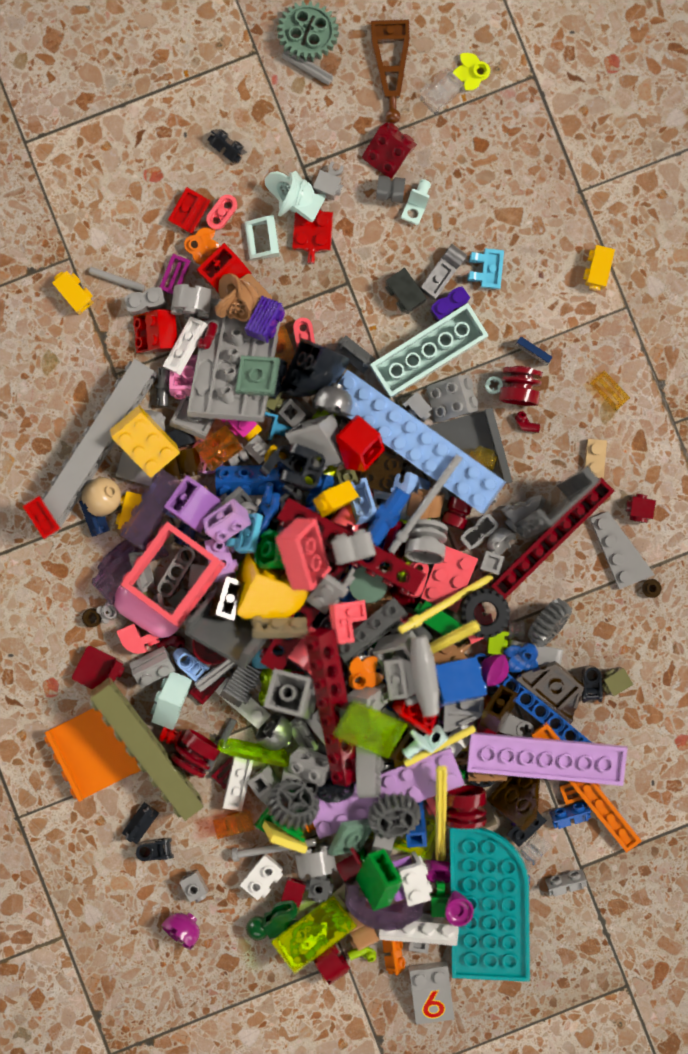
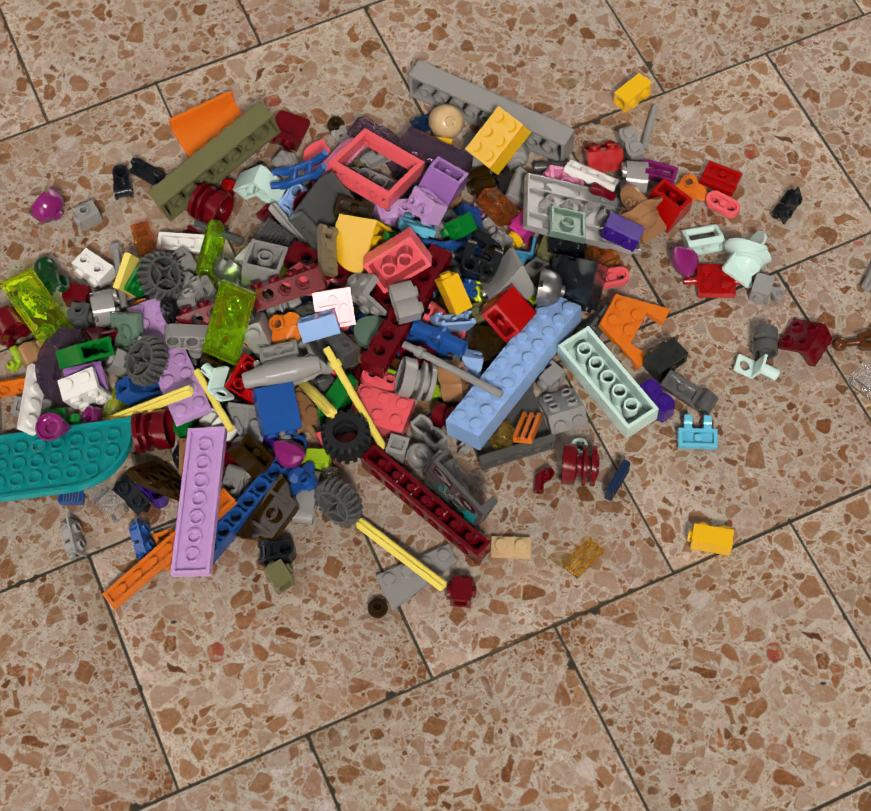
camera: 90 degrees right, 25 degrees down
red plate [23,496,61,539] -> none
none -> blue piece [270,150,329,190]
none -> light blue hinge [297,308,341,343]
none -> light yellow axle [356,518,447,591]
none -> green brick [440,212,478,240]
none -> orange tile [512,411,542,444]
none -> orange wing [598,294,670,370]
none -> magenta piece [671,247,699,277]

